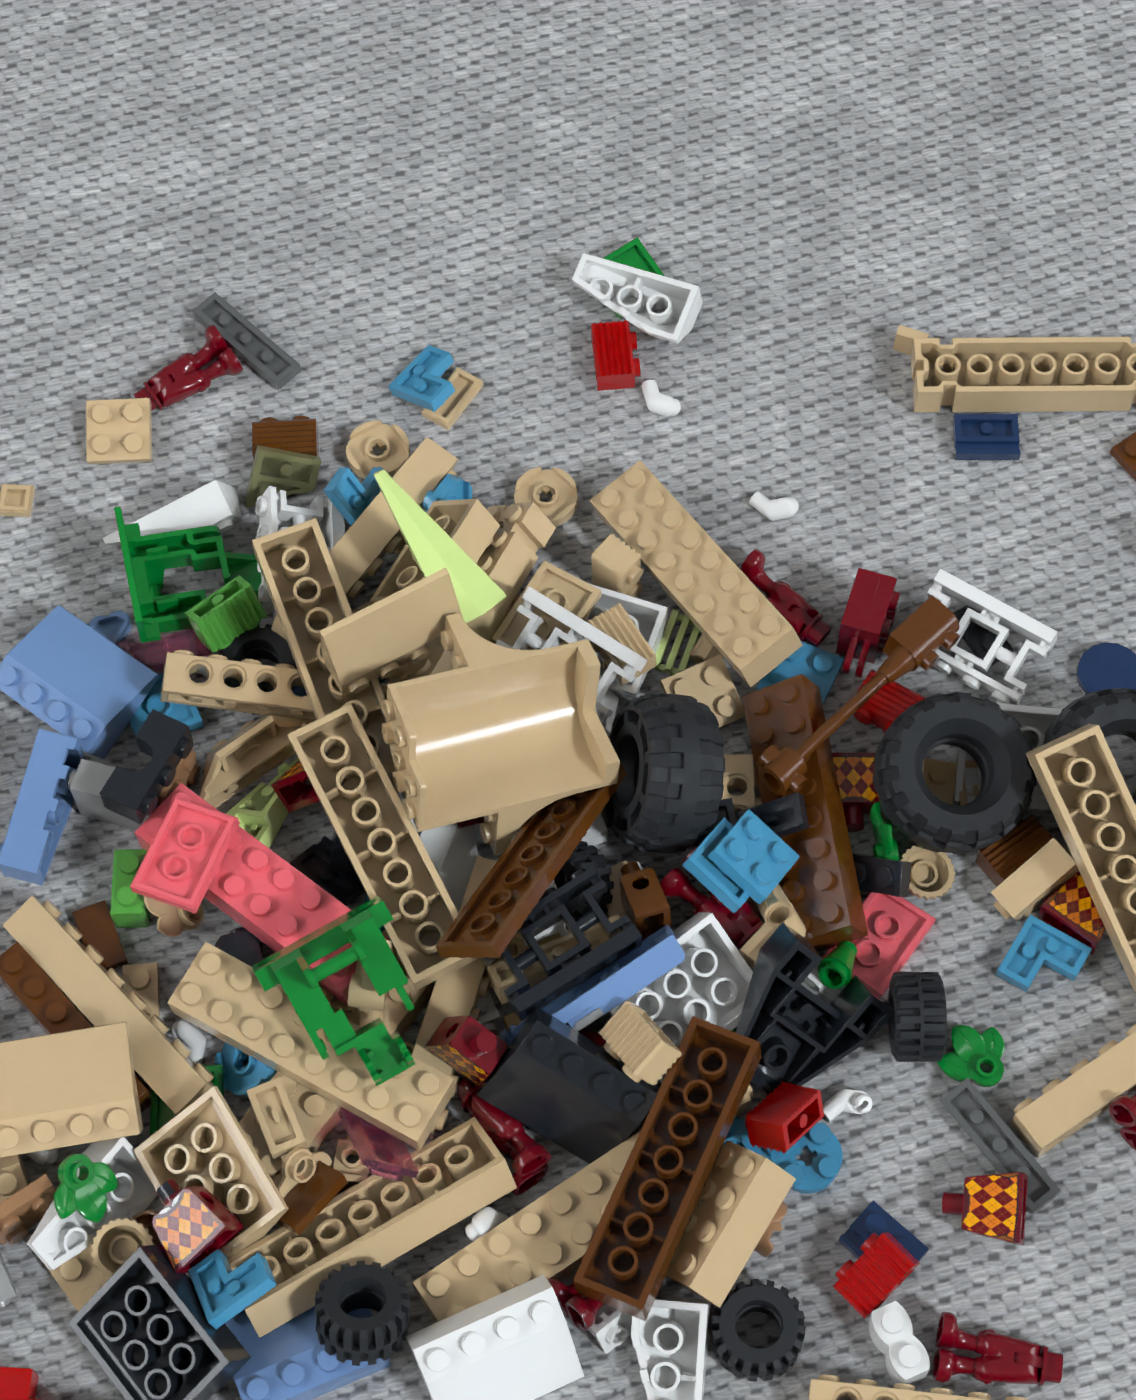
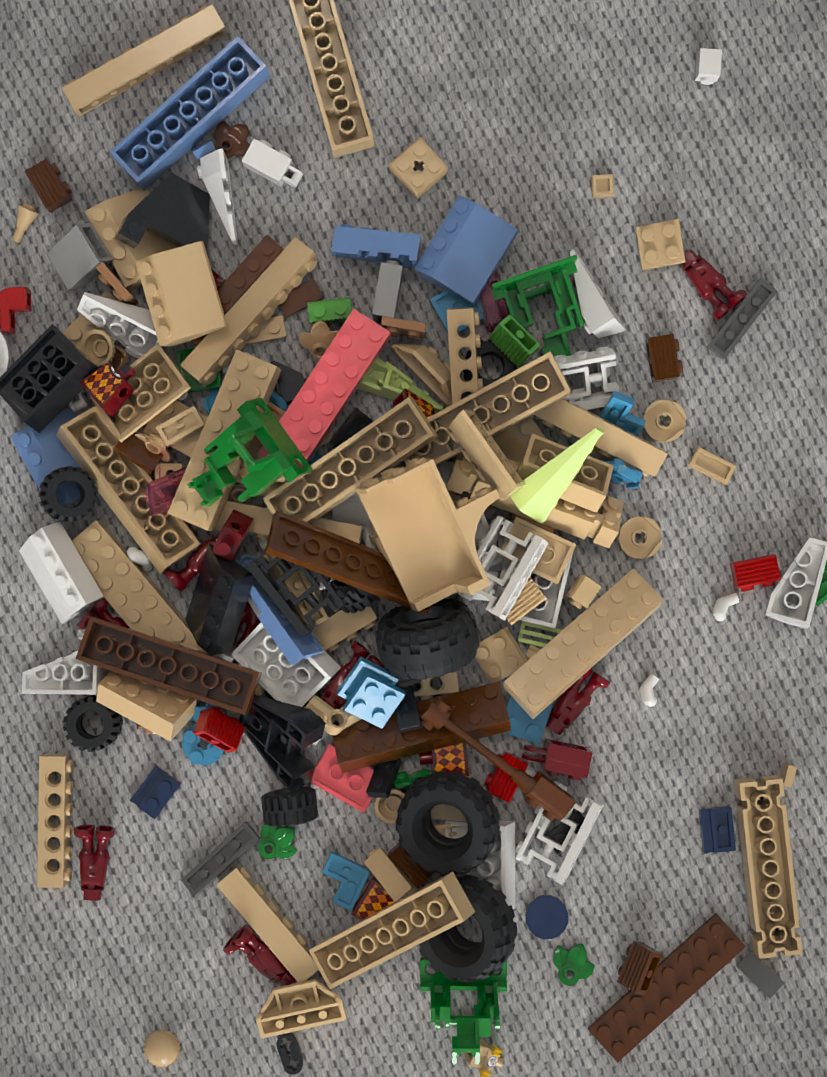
camera: 85 degrees right, 25 degrees up
green plate [54,1154,118,1223] -> none
medium blue tile [89,611,132,647] -> none
black arch [99,709,193,825] -> none
coral tile [130,797,240,914] -> none
dark azure plate [188,1249,277,1329] -> none
olive wing [244,445,321,508] -> none
dark azure plate [388,345,455,412] -> none
tan brick [599,1000,681,1085] -> none
reddish brown torso [619,861,671,941] -> none
green cone [818,940,857,989] -> none
white arm [823,1089,873,1123] -> none
red brick [833,1232,920,1318] -> none
white brick [868,1301,930,1385] -> none
torso [942,1172,1028,1246] -> none

